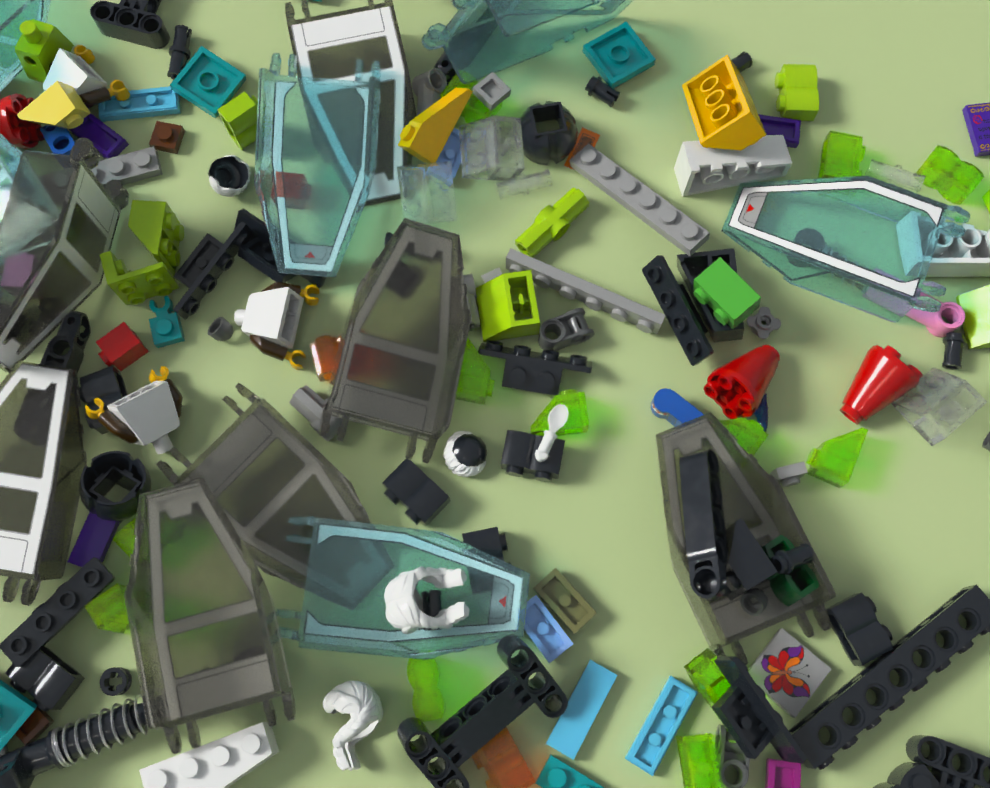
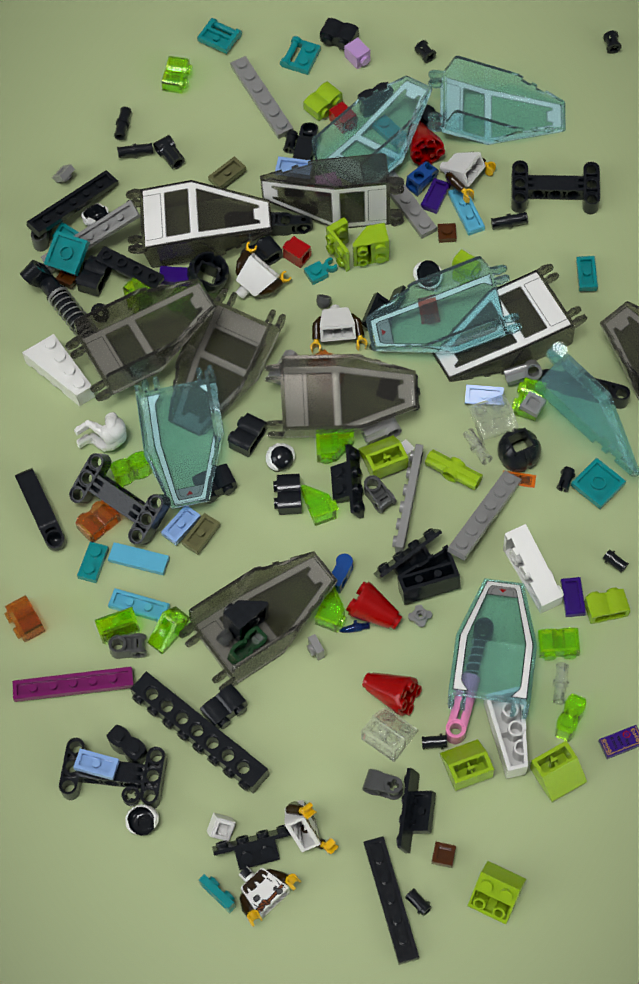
camera: 80 degrees right, 10 degrees down
lime torso [15,19,74,83] -> none
light yellow slope [17,81,90,129] -> none
teal plate [170,46,246,119] -> none
black bracket [173,221,253,320] -> none
white hair [384,566,470,635] -> none
clear slope [397,161,458,224] -> none
yellow slope [398,87,473,164] -> none
black pin [421,590,442,631] -> none
white piece [535,404,569,462] -> none
black piece [679,449,728,601] -> none
yellow slope [682,54,766,150] -> none
bright green brick [693,257,761,329] -> none
black bracket [712,656,807,764] -> none
tile [748,628,831,718] -> none
black pin [771,543,814,575] -> none
clear neon green slope [806,427,868,488] -> none

